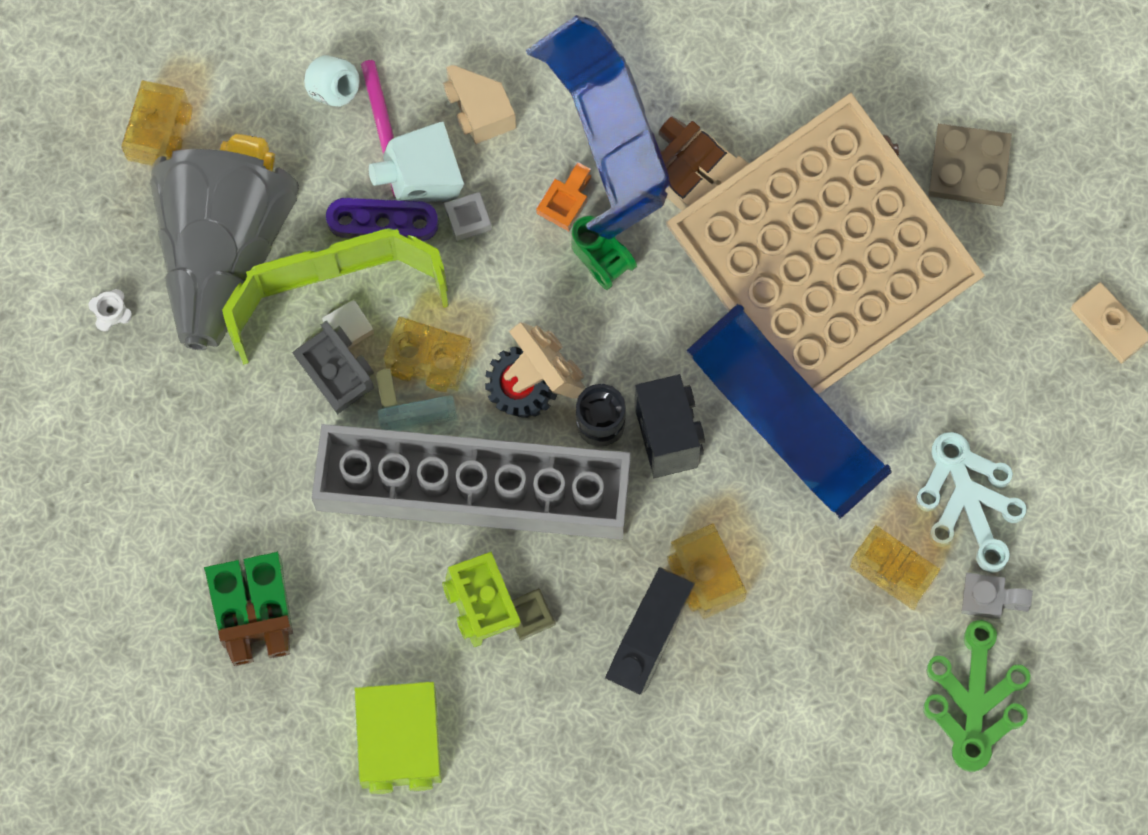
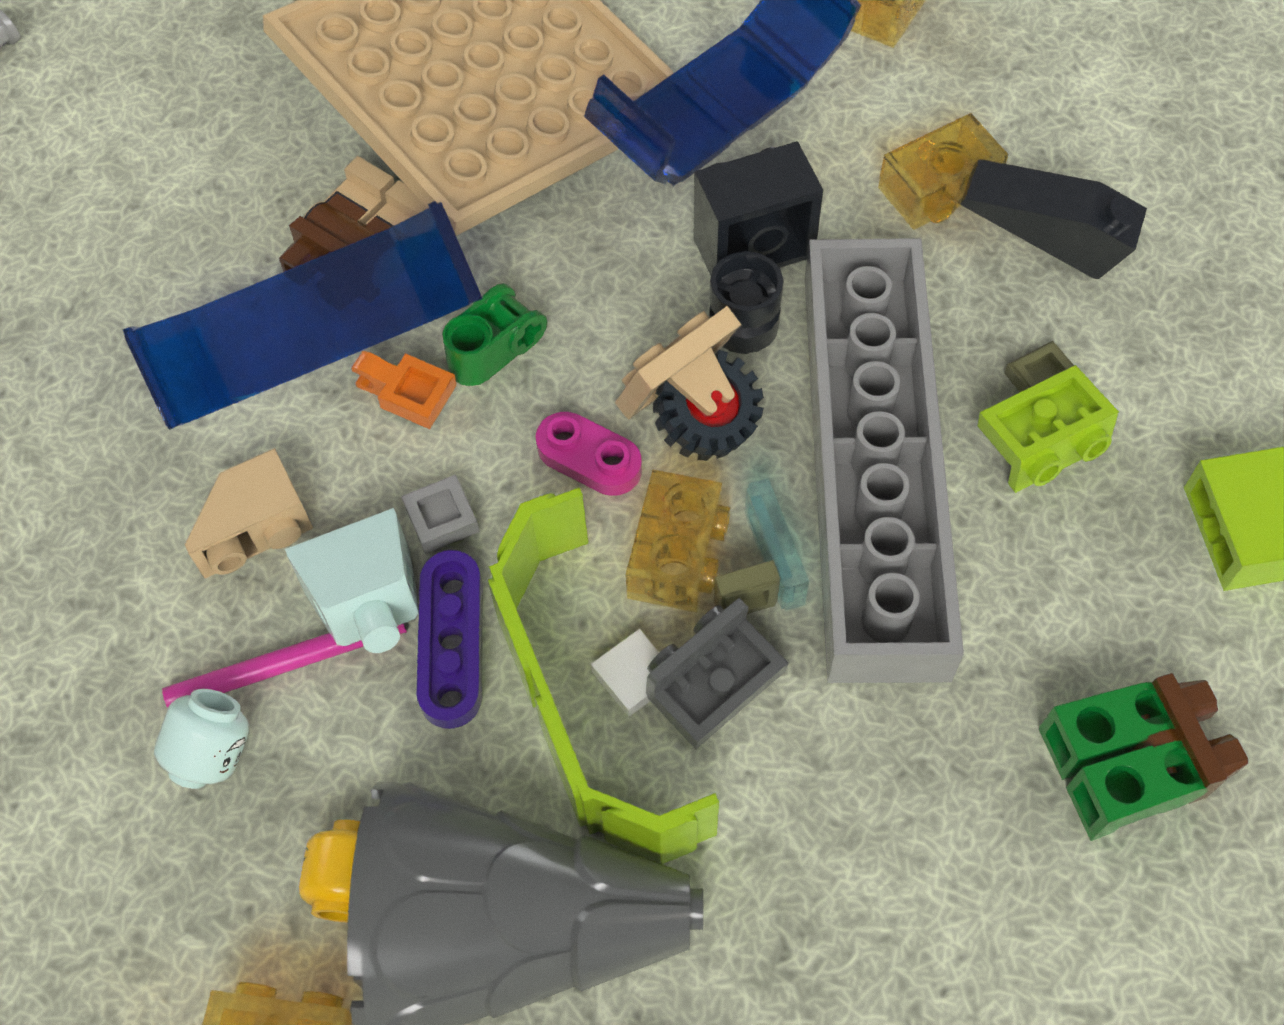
camera: 95 degrees left, 10 degrees down
none -> dark pink plate [536,412,642,496]

